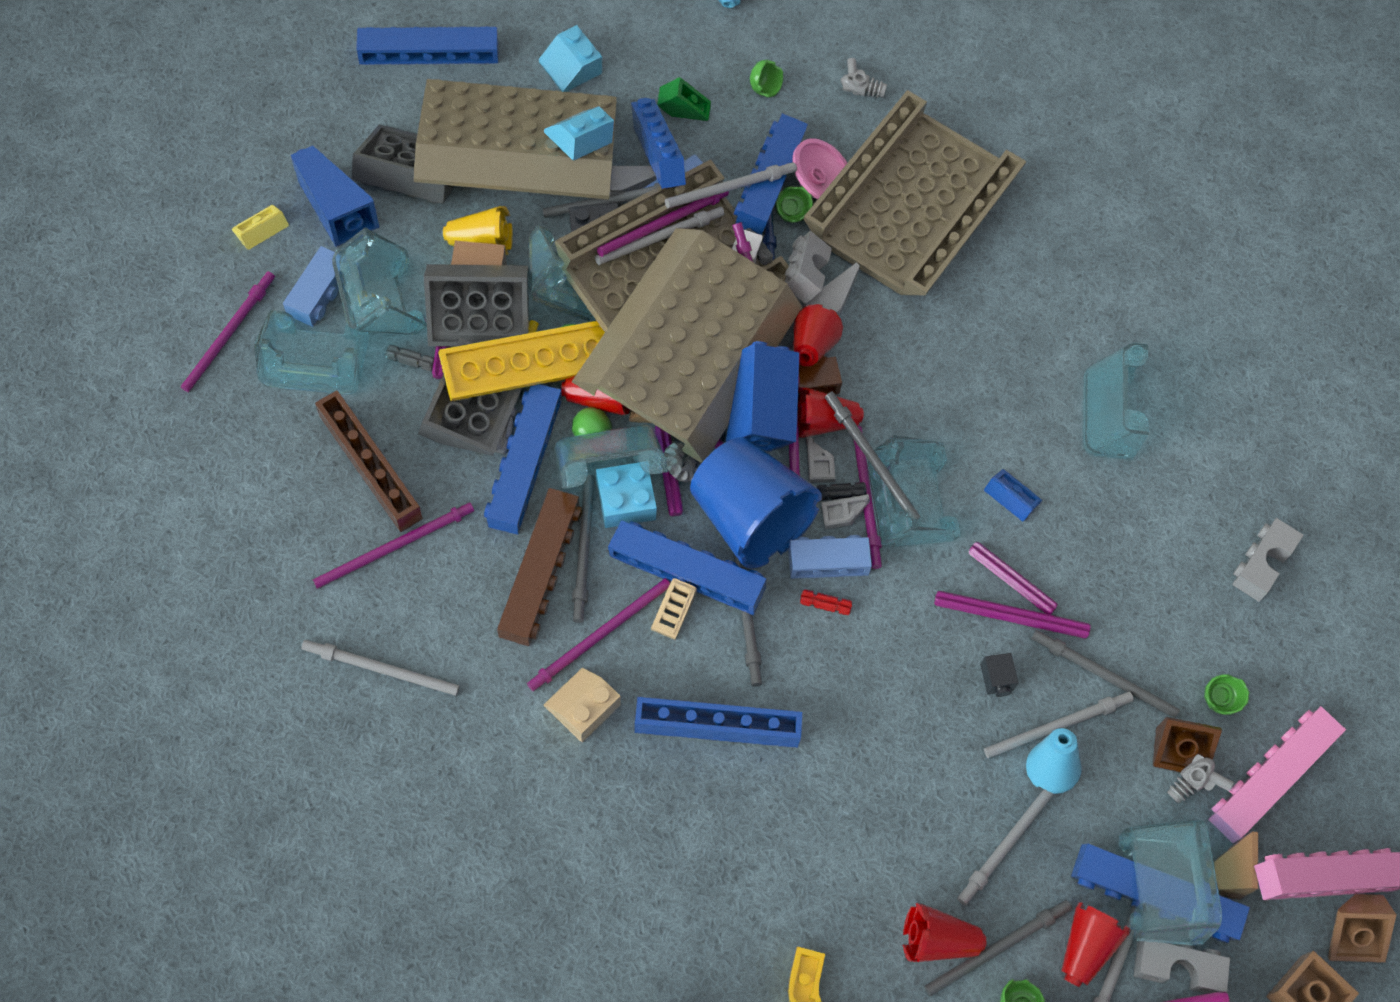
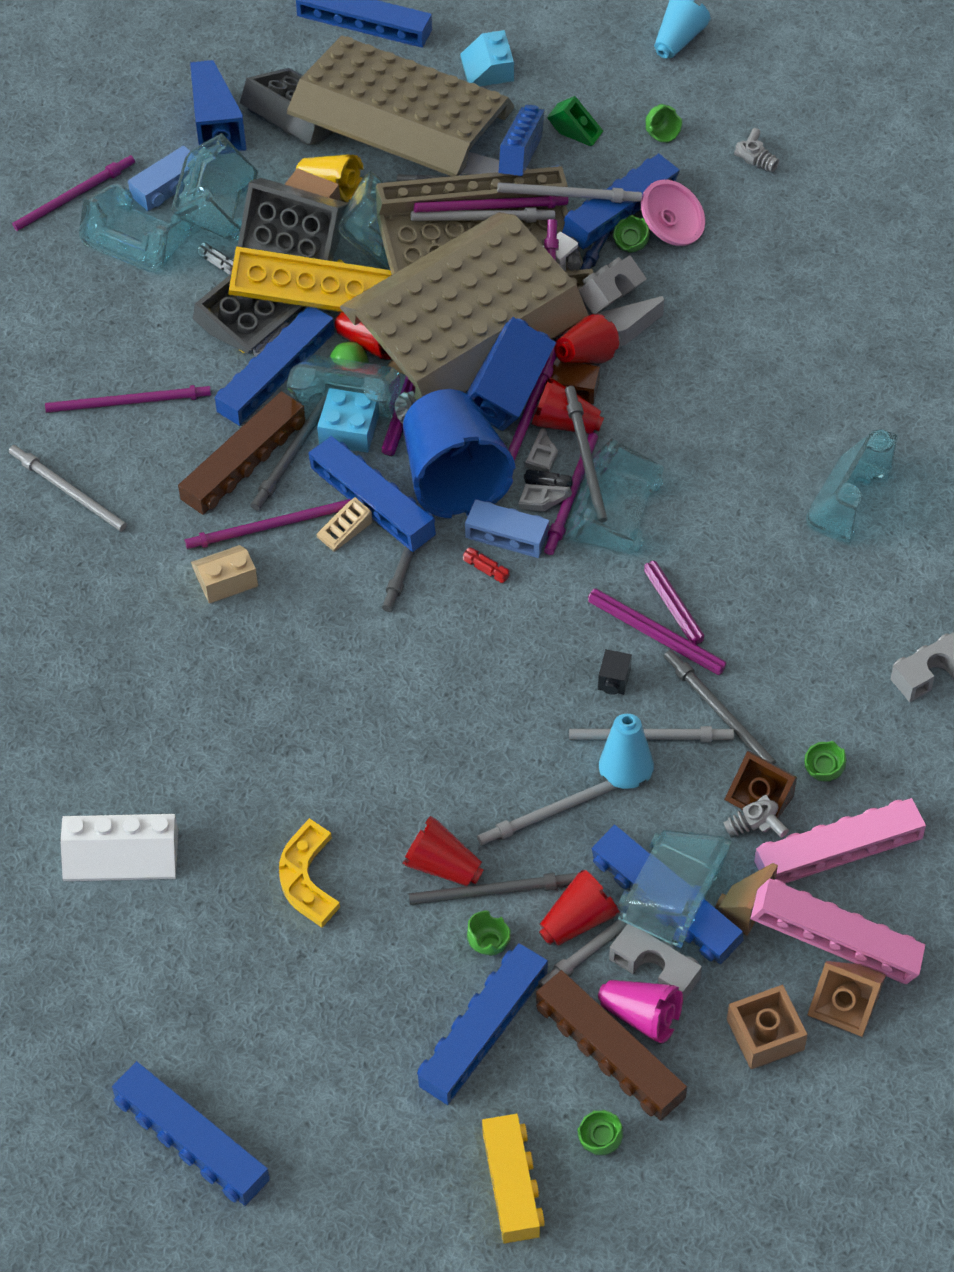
camera: 30 degrees right, 10 degrees down
light yellow slope [232,205,289,250] -> none
reddish brown brick [315,390,423,533] -> none
medium azure slope [544,106,614,161] -> none
blue brick [635,697,803,748] -> none
dark tan slope [803,90,1027,295] -> none
blue slope [984,469,1042,522] -> none

